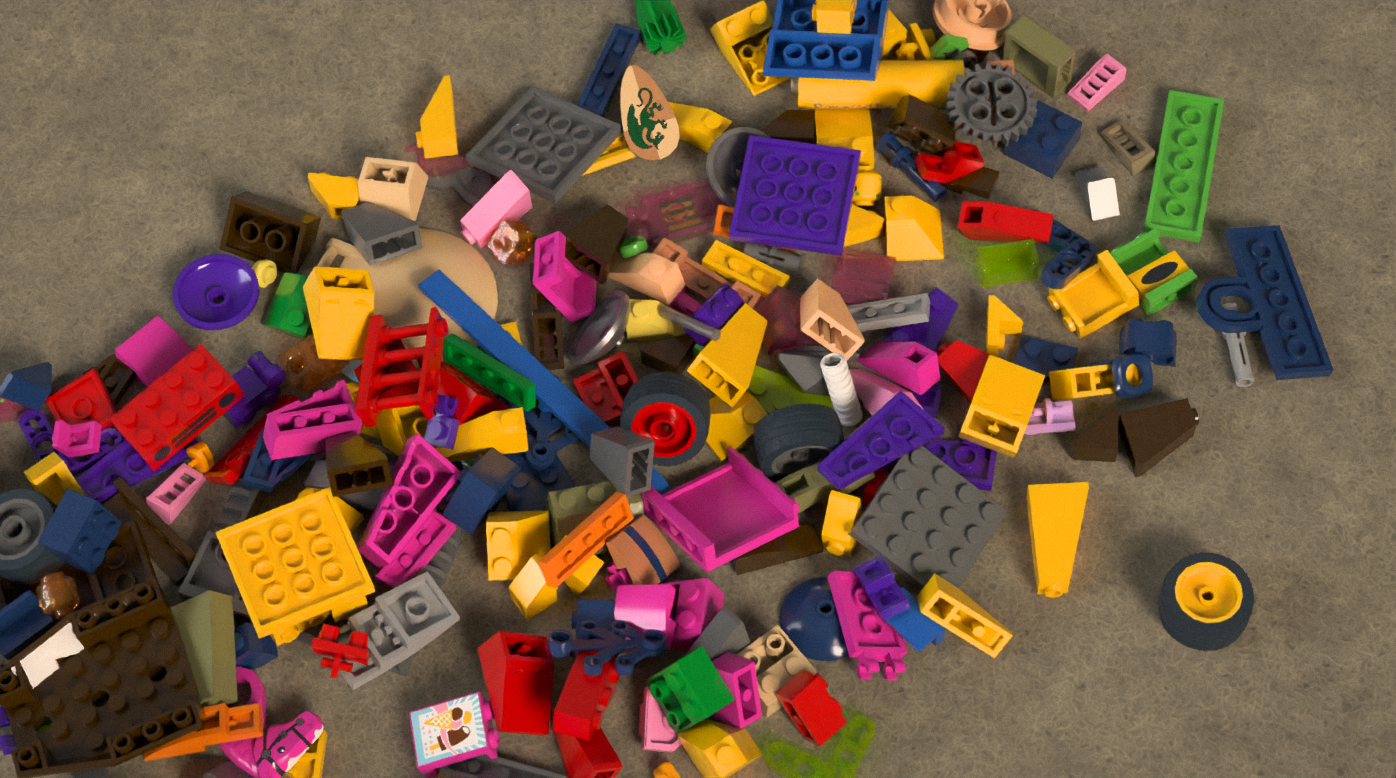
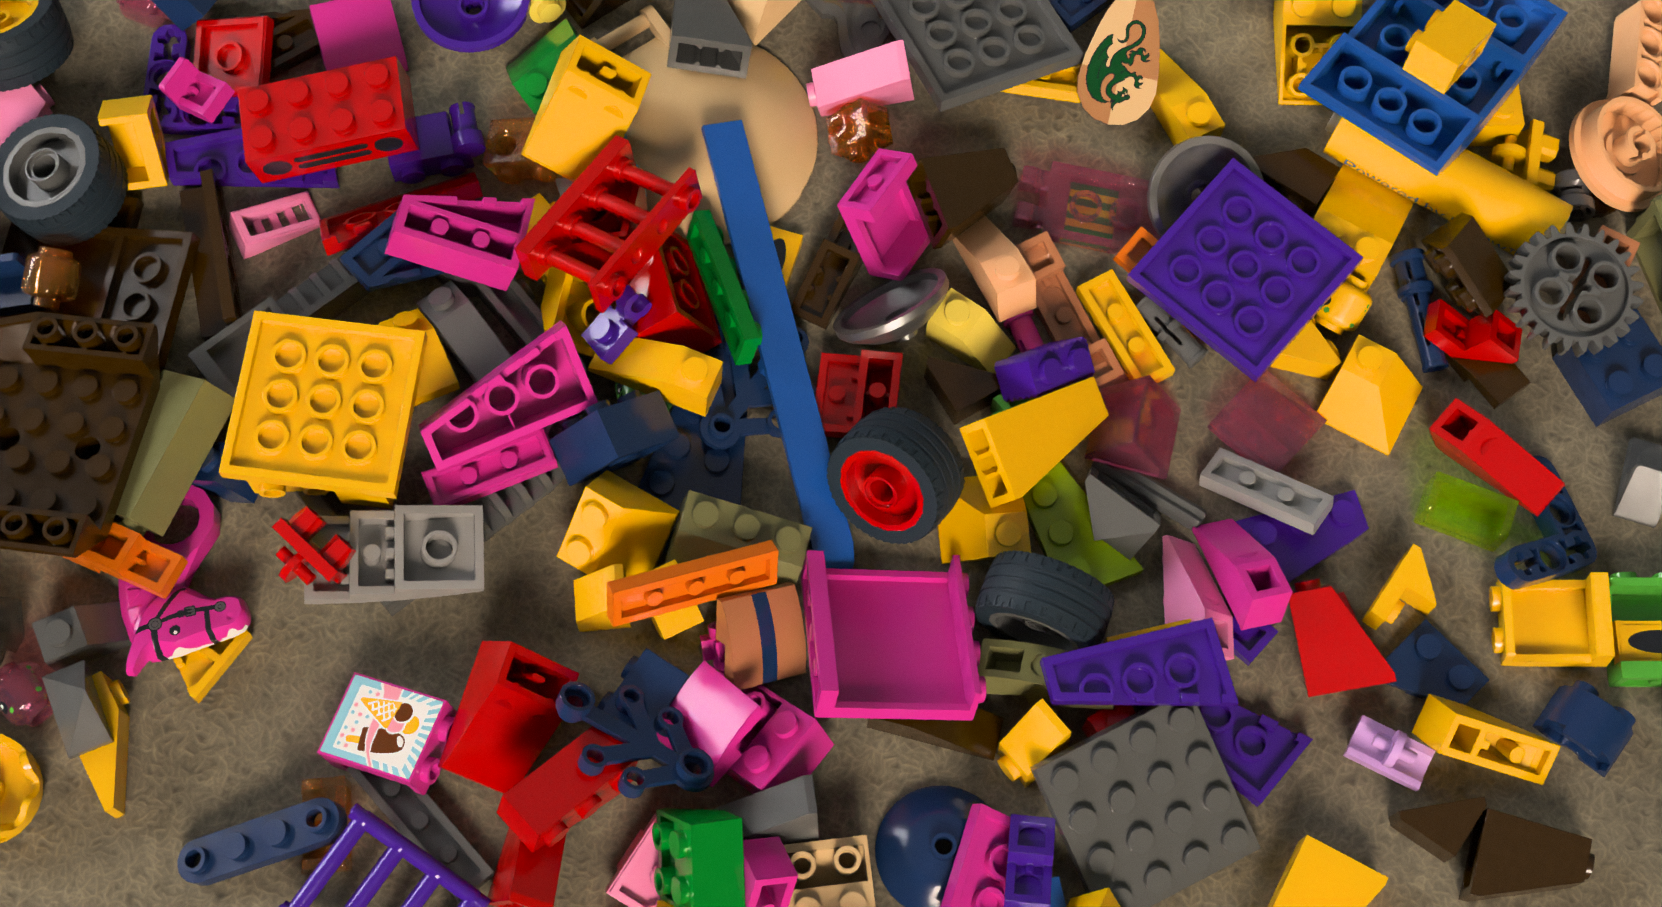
camera: 25 degrees right, 10 degrees up
dark blue brick [38,489,122,575] -> none
light orange piece [186,442,215,474] -> none
dark brown slope [325,432,393,497] -> none
dark grey slope [589,426,655,497] -> none
bright green tile [618,235,648,258] -> none
flat silver bar [659,306,721,341] -> none
light nougat slope [800,278,865,360] -> none
white piece [820,353,863,427] -> none
bright green tile [930,34,969,58] -> none
yellow slope [958,355,1045,458] -> none
dark blue piece [1090,353,1153,398] -> none

